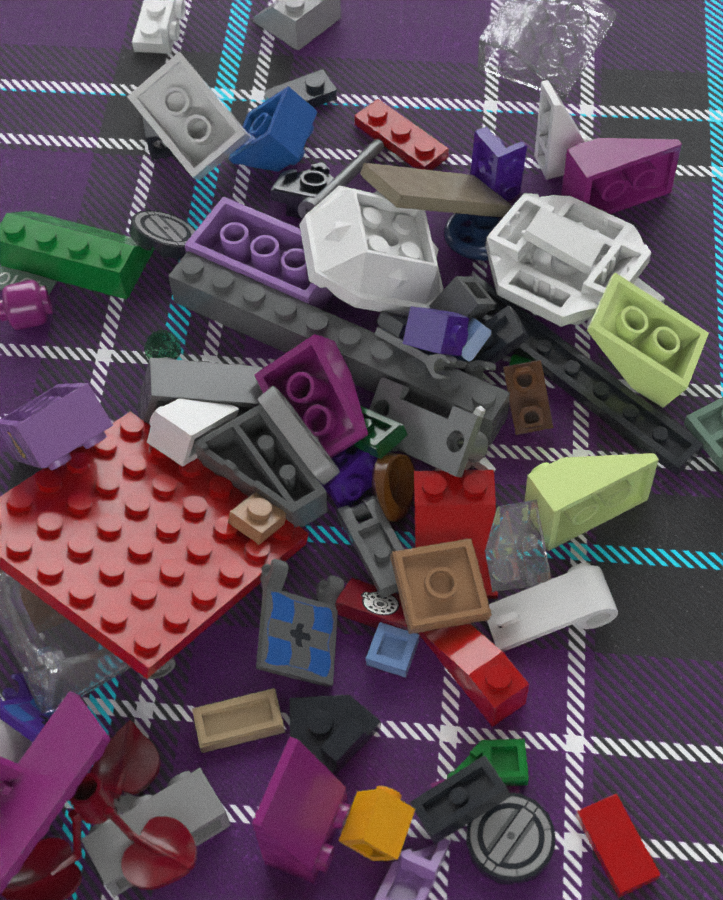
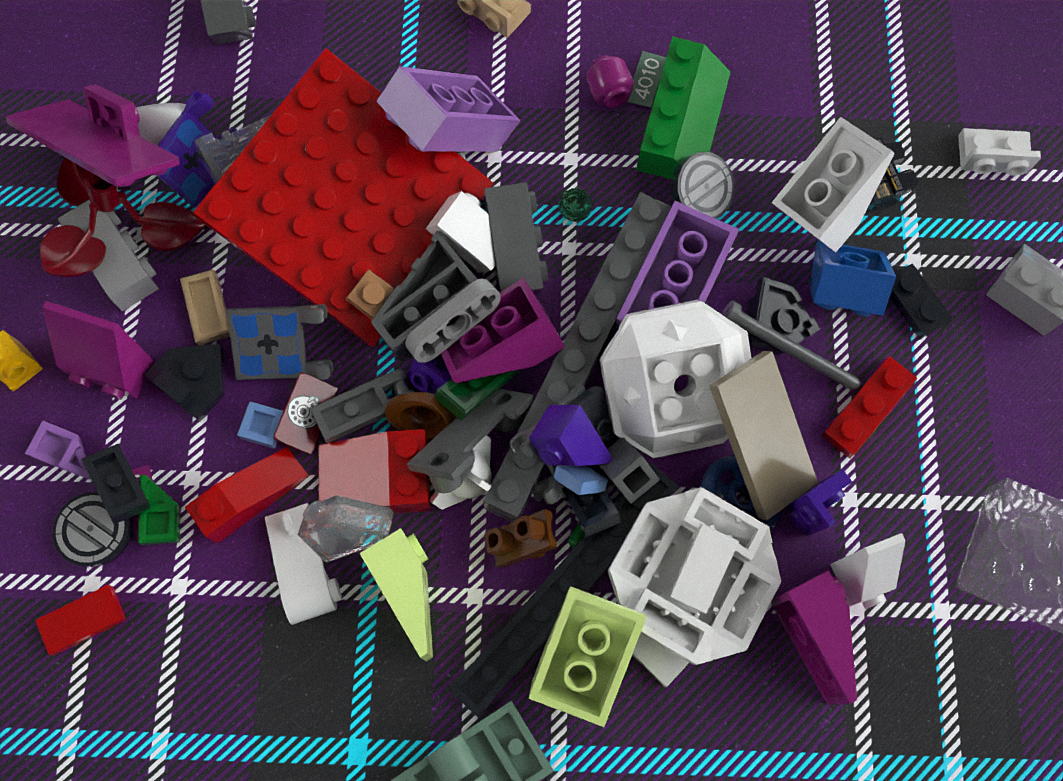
camera: 80 degrees right, 15 degrees up
light orange brick [339,786,416,861] -> none
medium nougat tile [390,538,492,634] -> none

